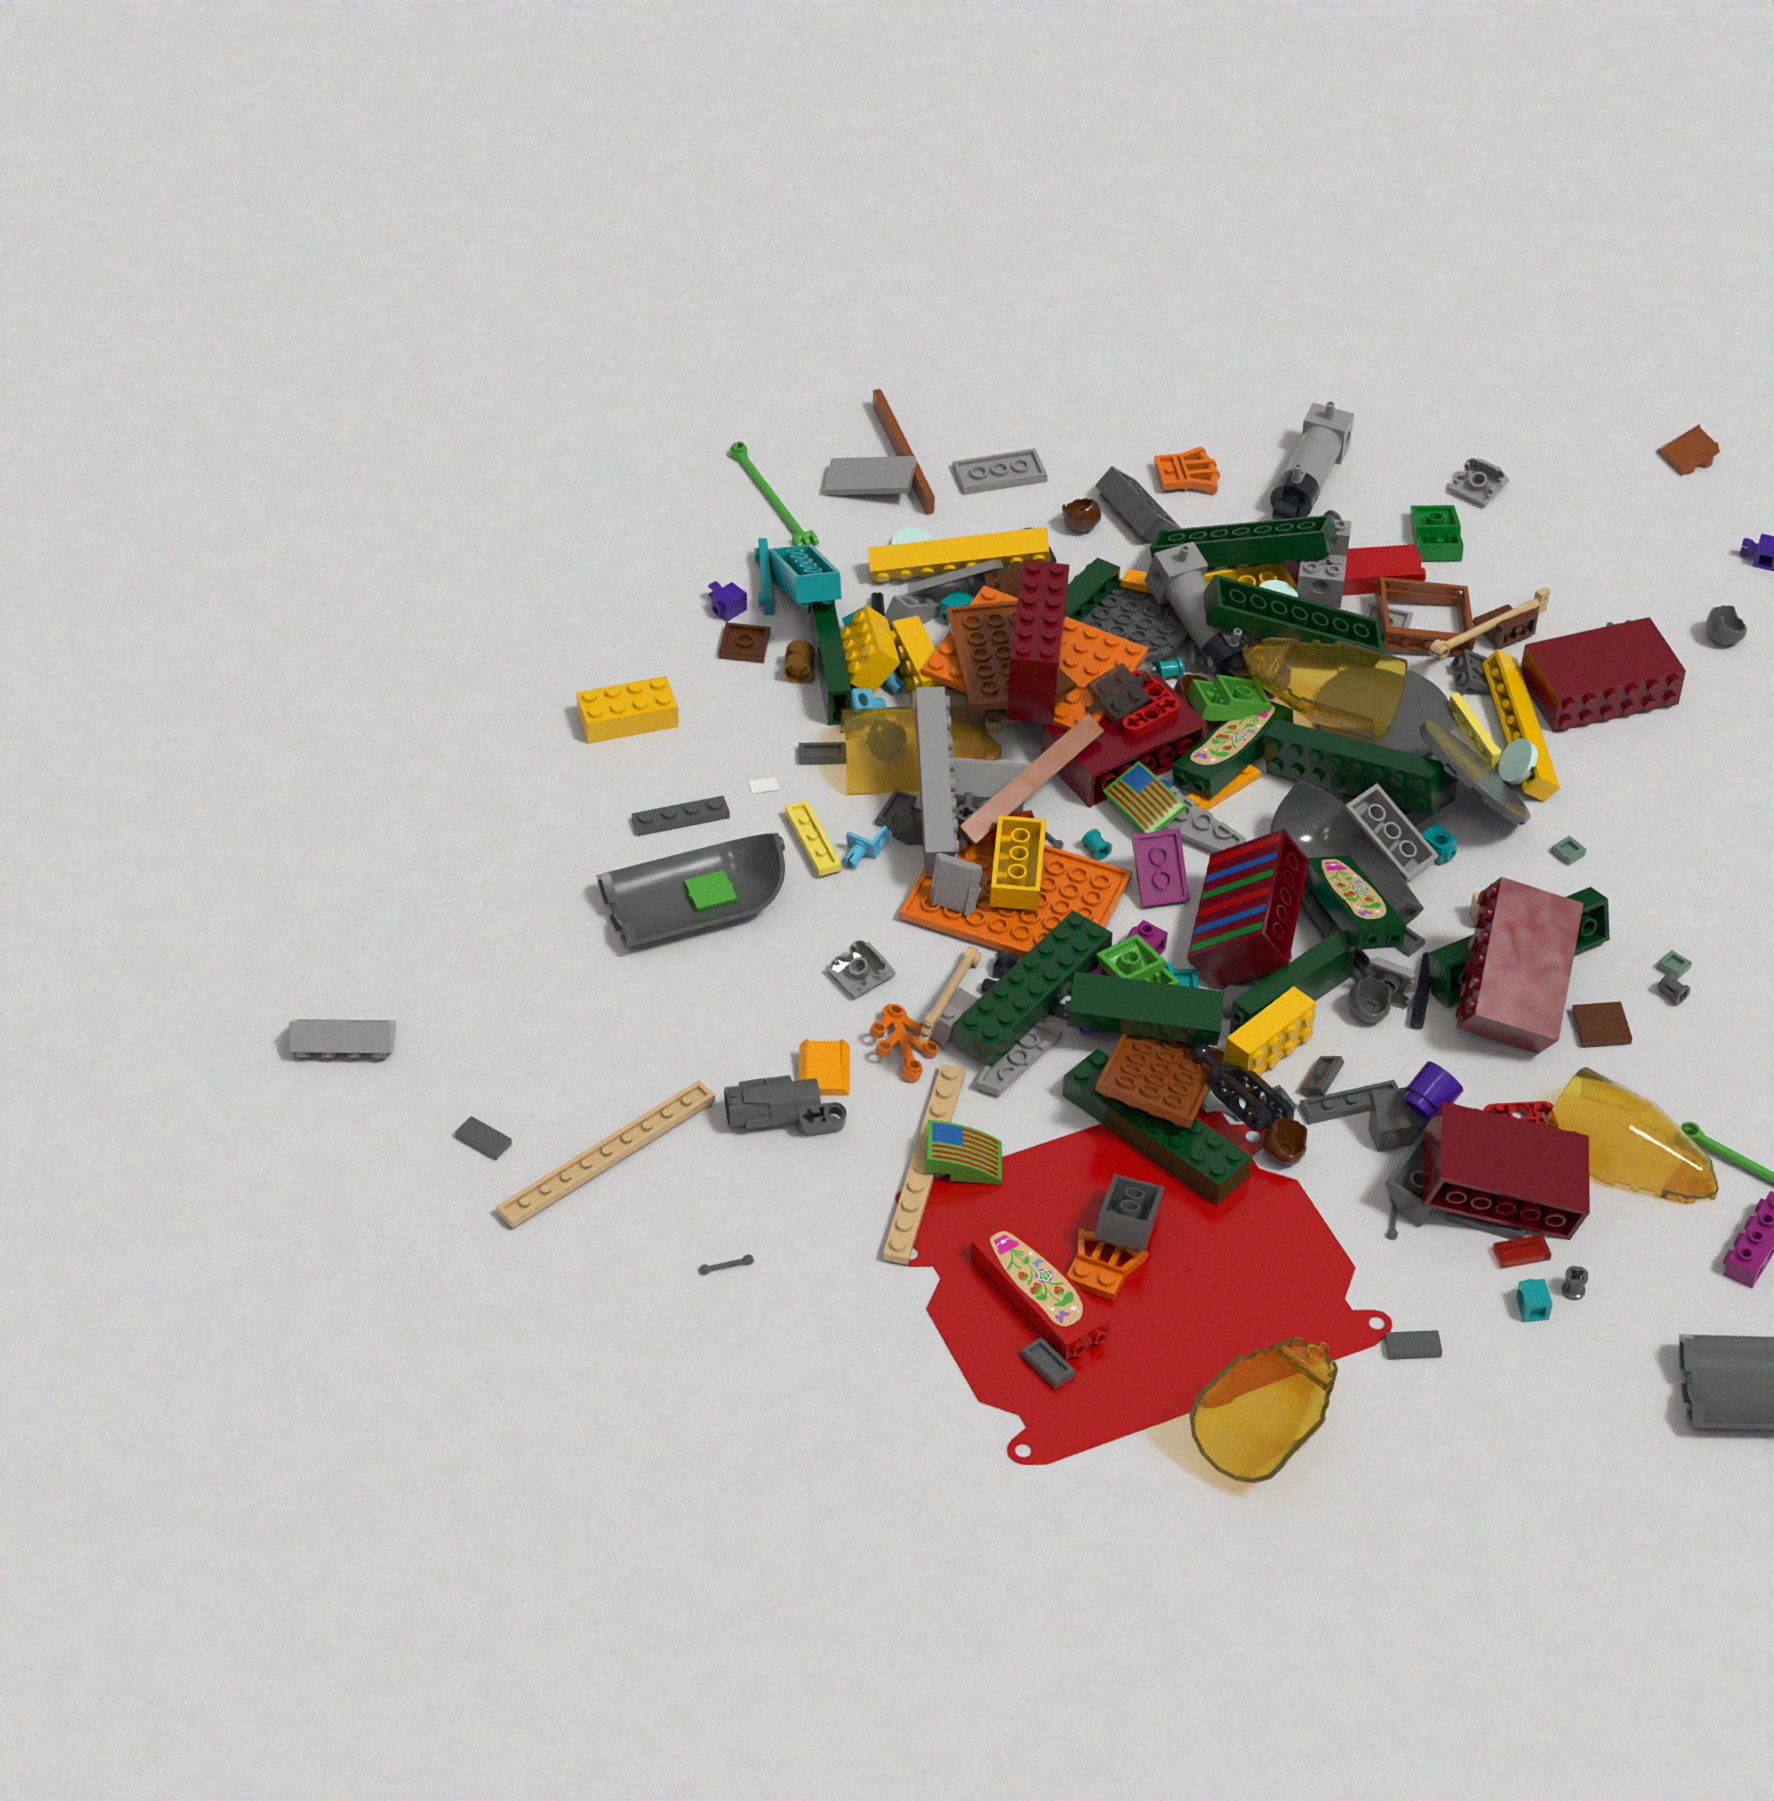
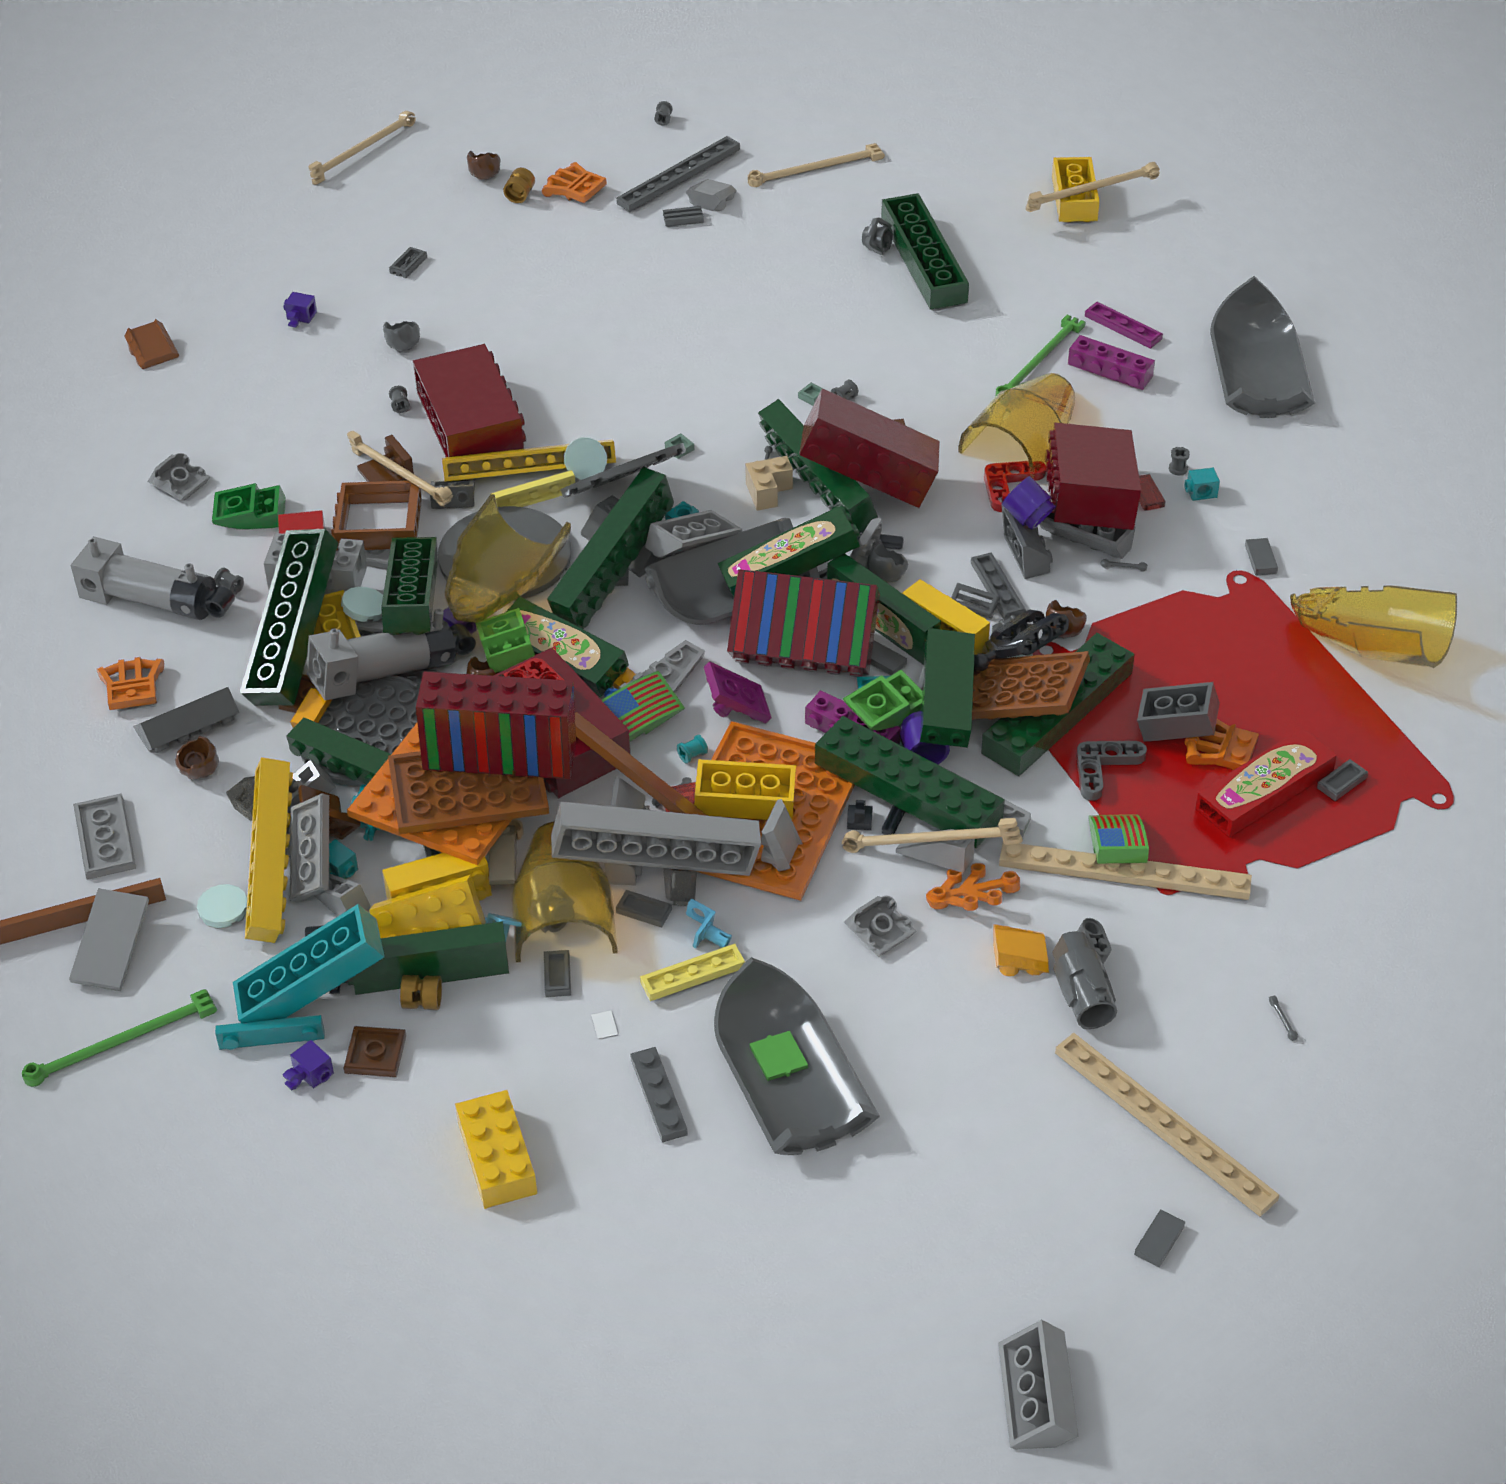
camera: 90 degrees left, 0 degrees up
none -> dark grey beam [1076,741,1147,801]

